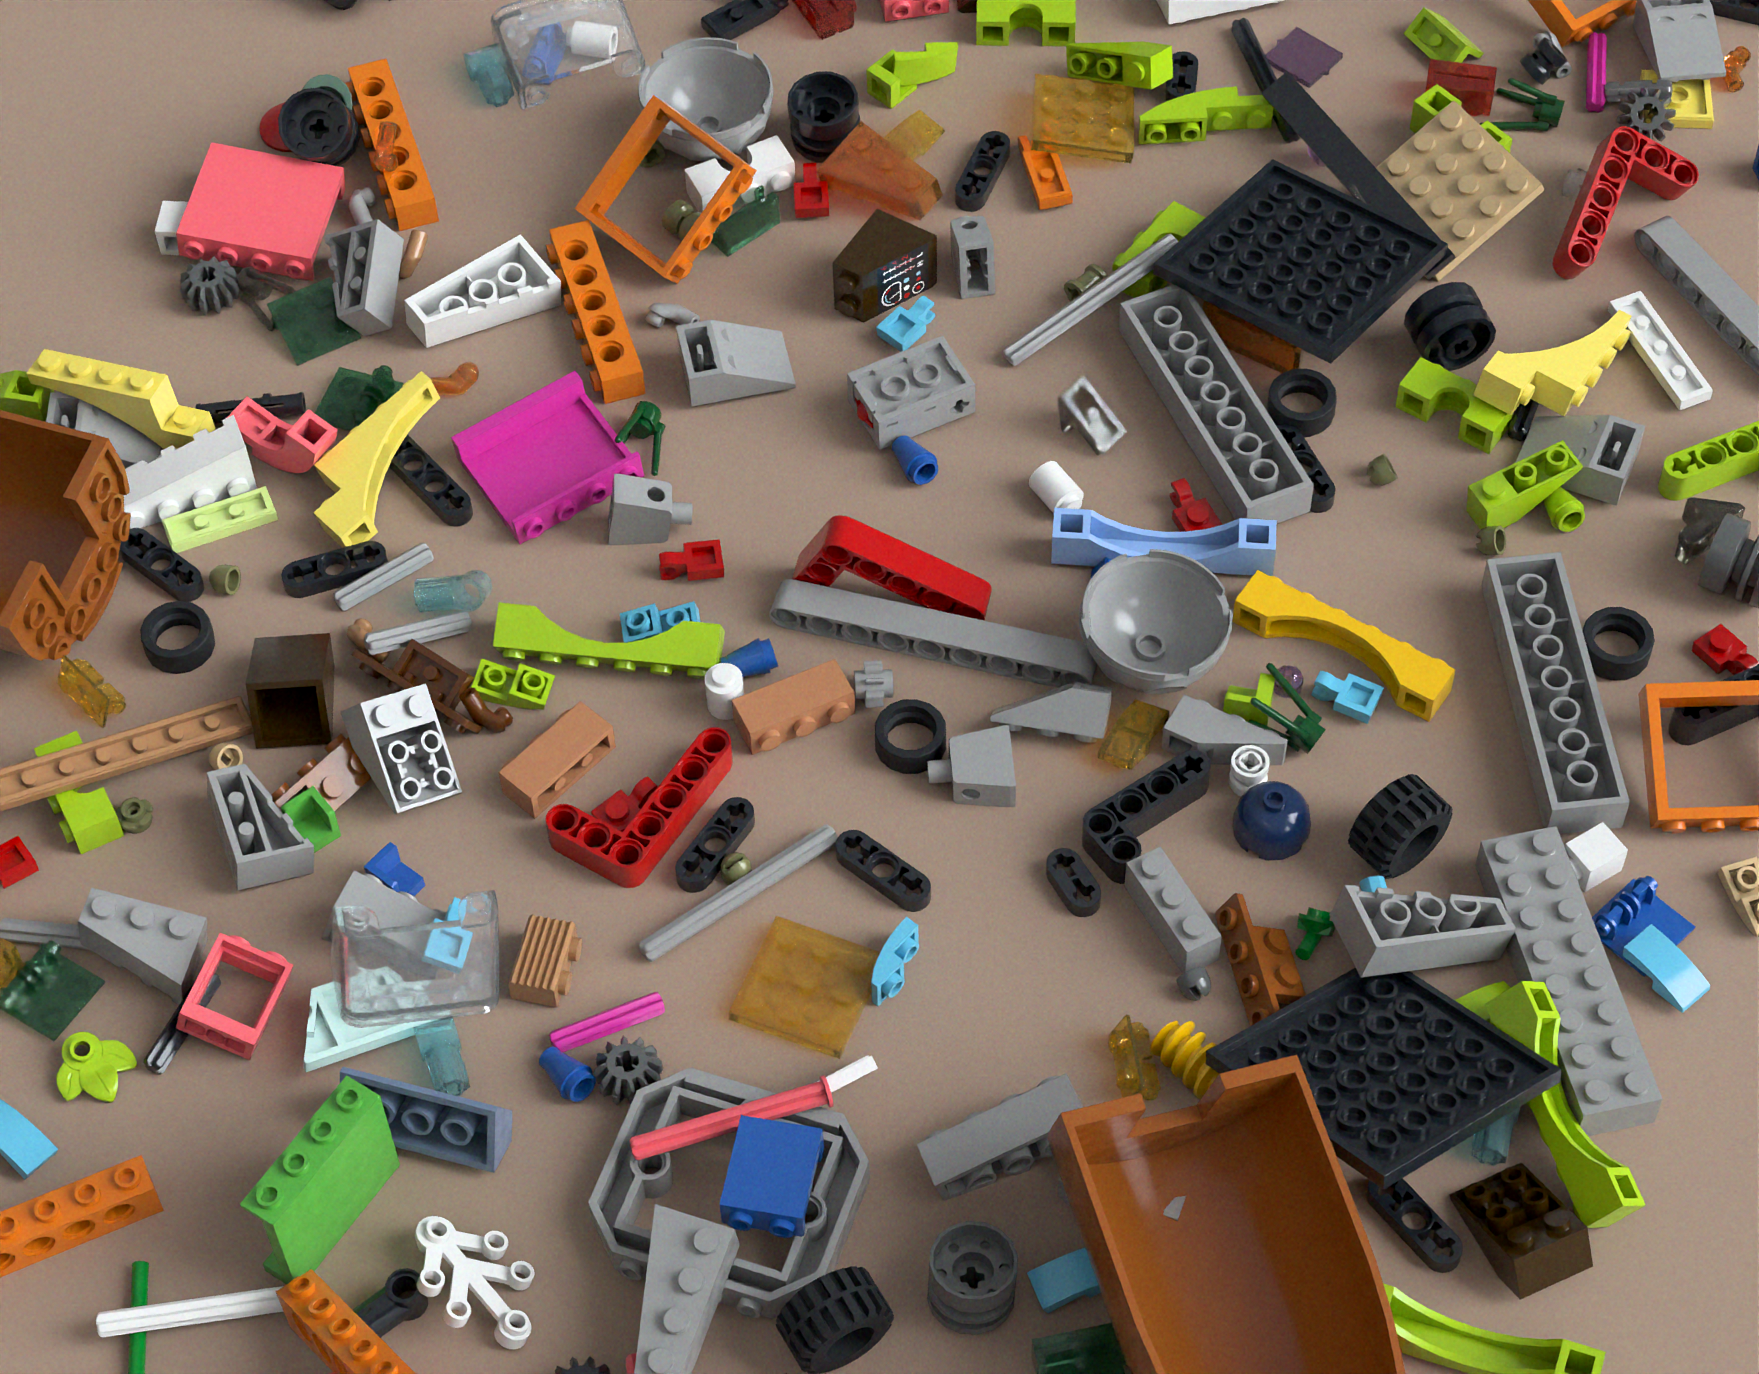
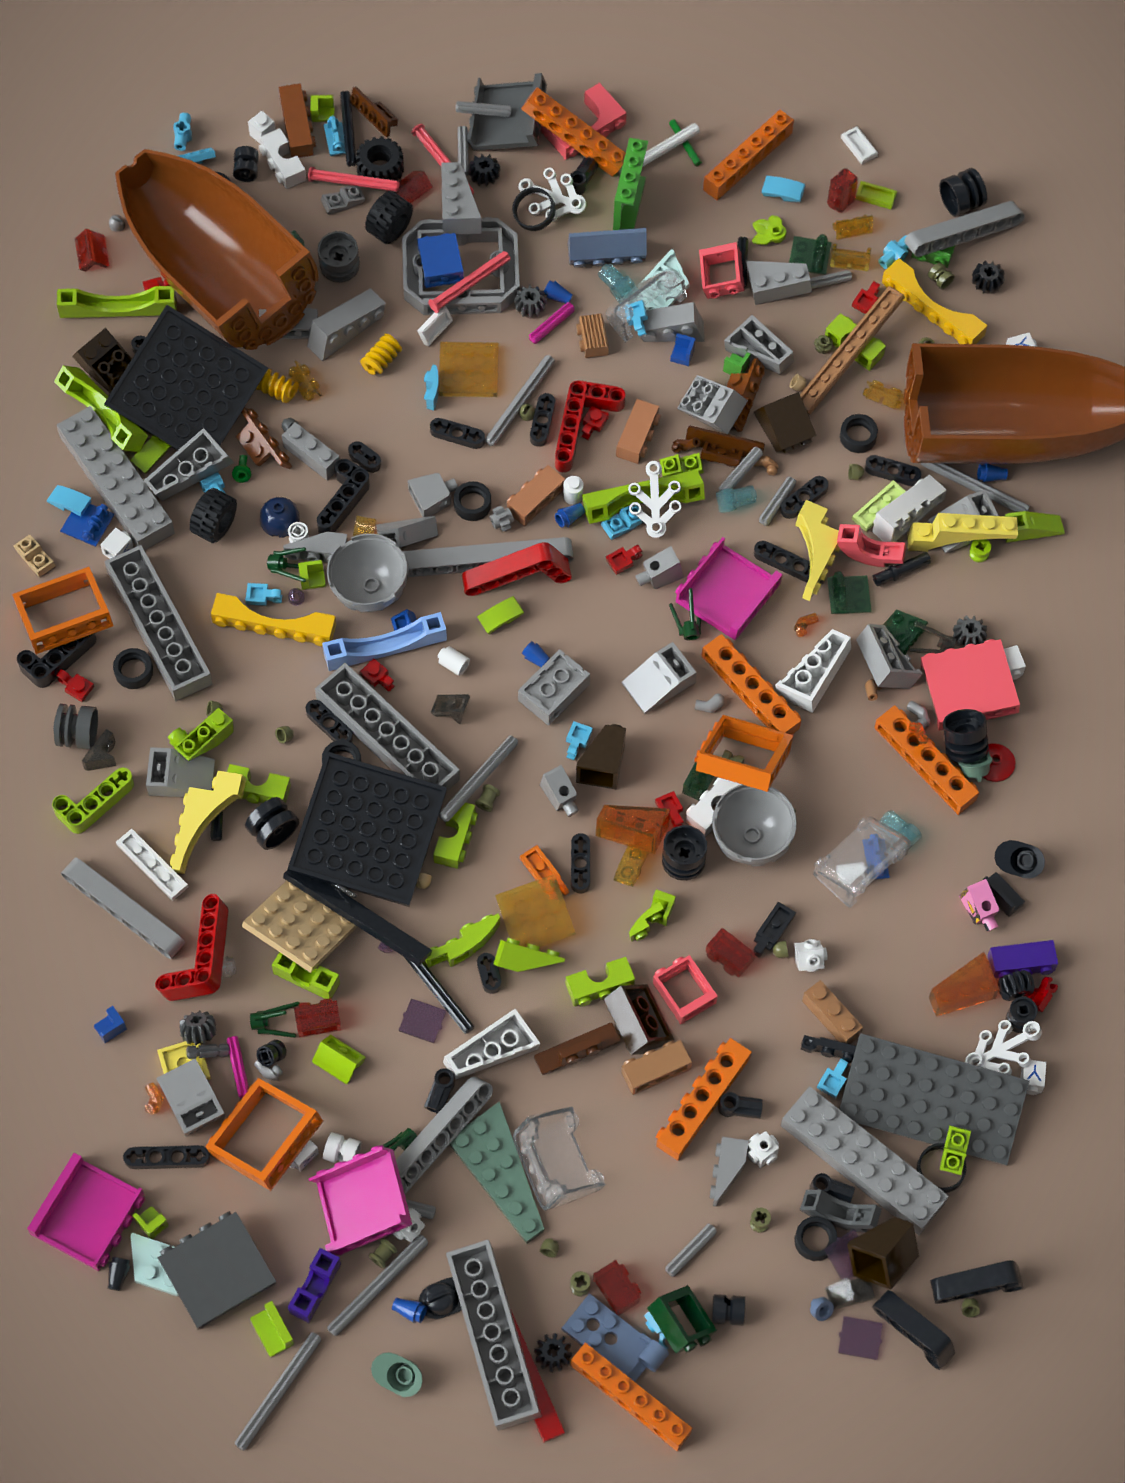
camera: 155 degrees right, 10 degrees up
none -> yellow piece [360,333,402,375]
none -> lime slope [477,596,524,634]
none -> black tyre [512,187,556,231]
none -> white plant [628,461,681,538]

